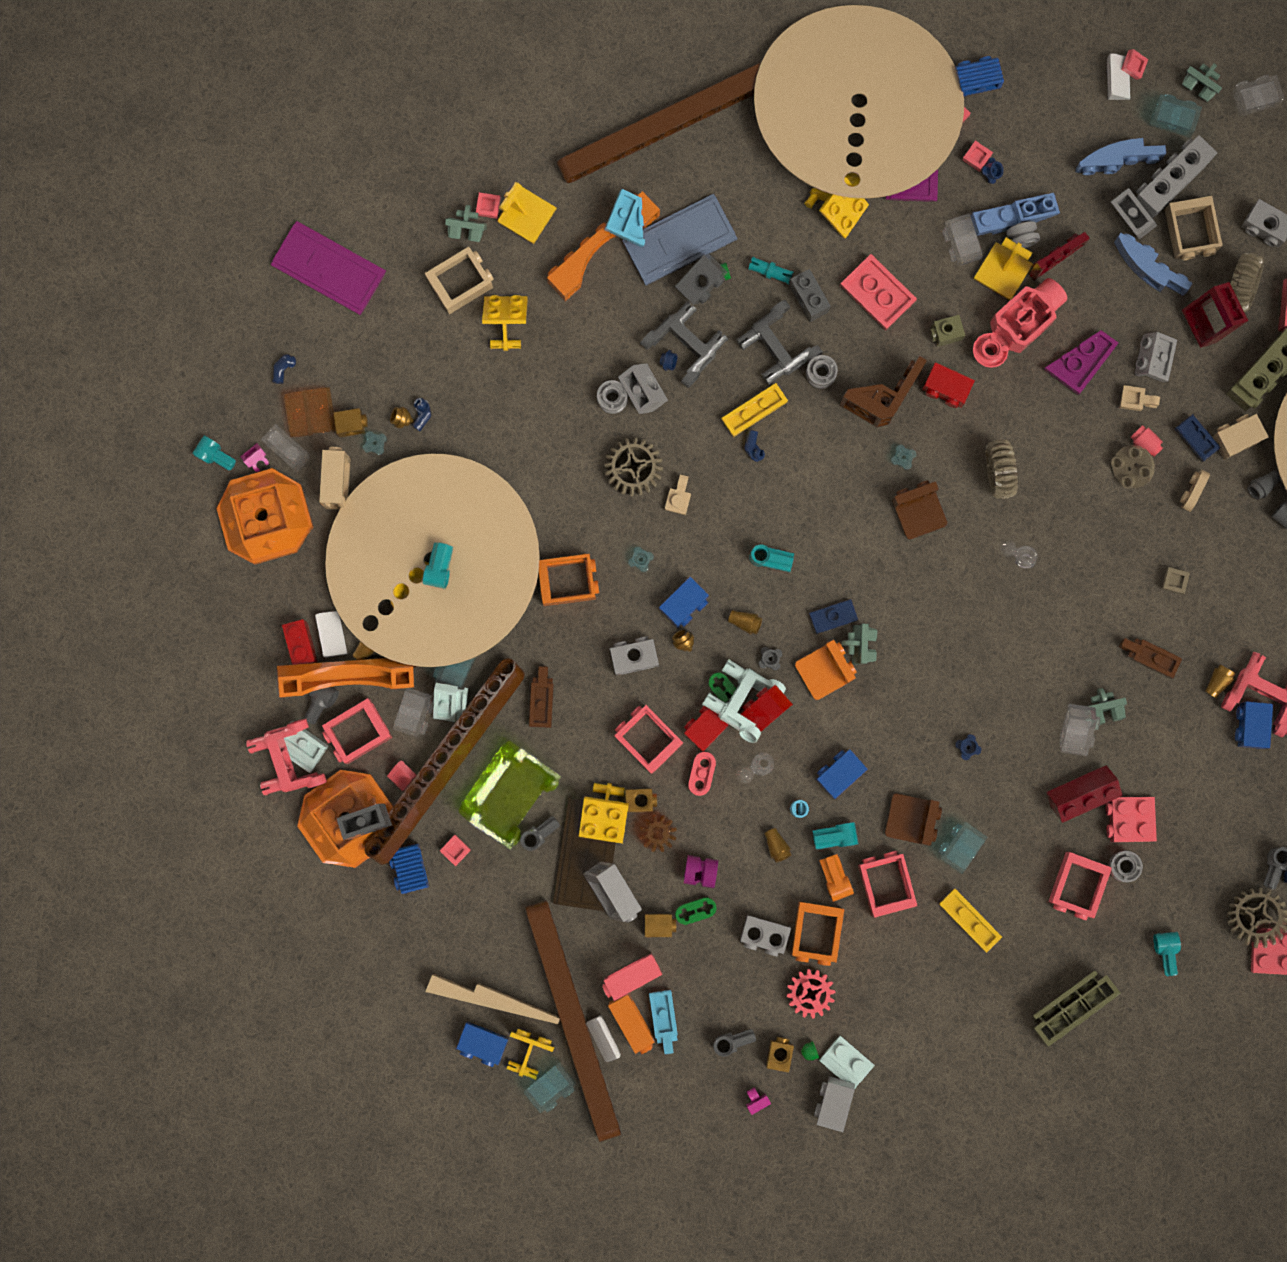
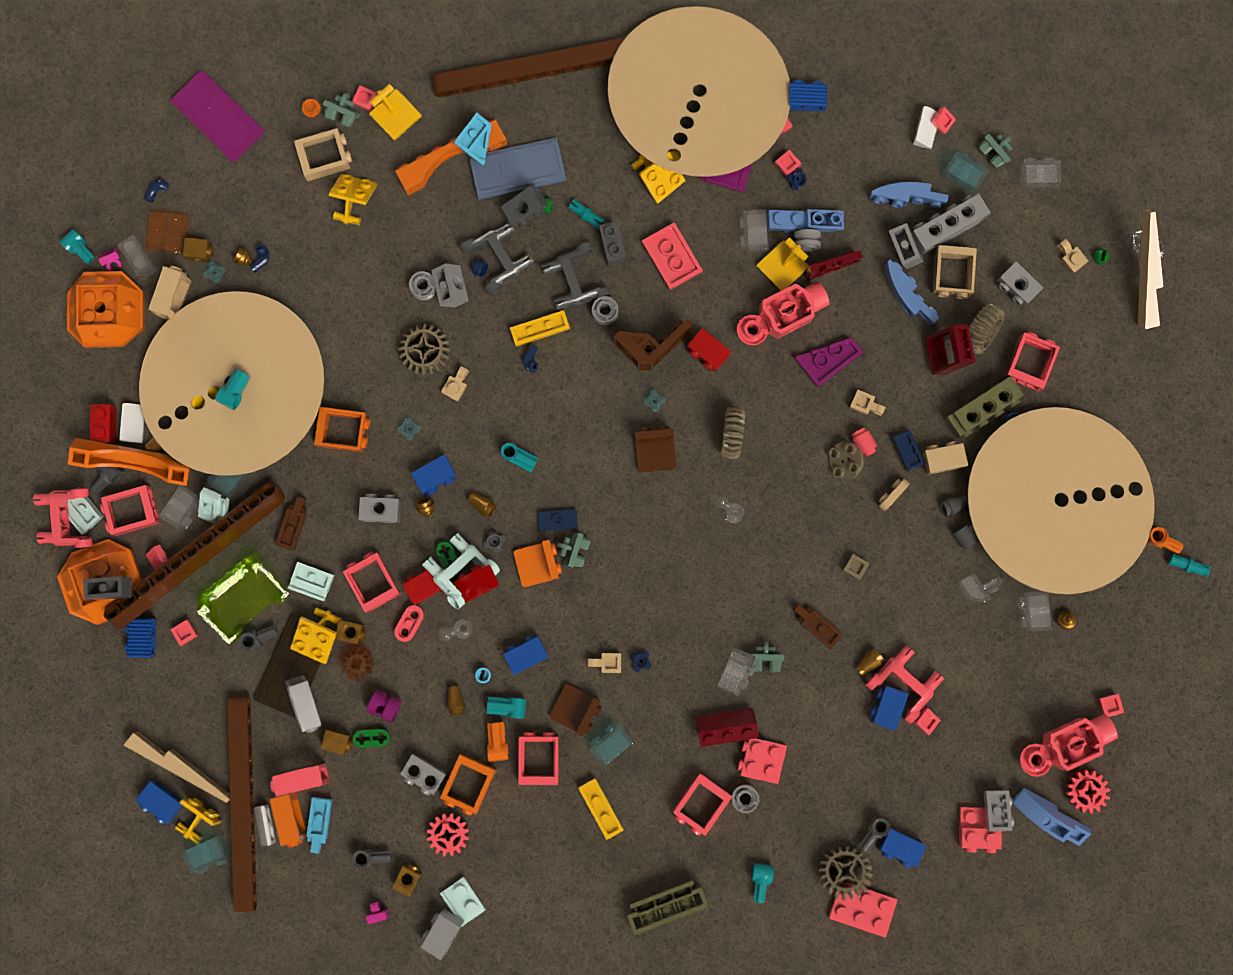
camera: 15 degrees right, 0 degrees up
green hinge [801,1041,819,1061] -> none
olive brick [930,315,965,347] -> none
light grey bracket [1135,332,1177,382] -> none
none -> light aqua plate [288,562,335,602]
none -> orange plate [302,99,321,118]
none -> tan plate [588,653,621,673]

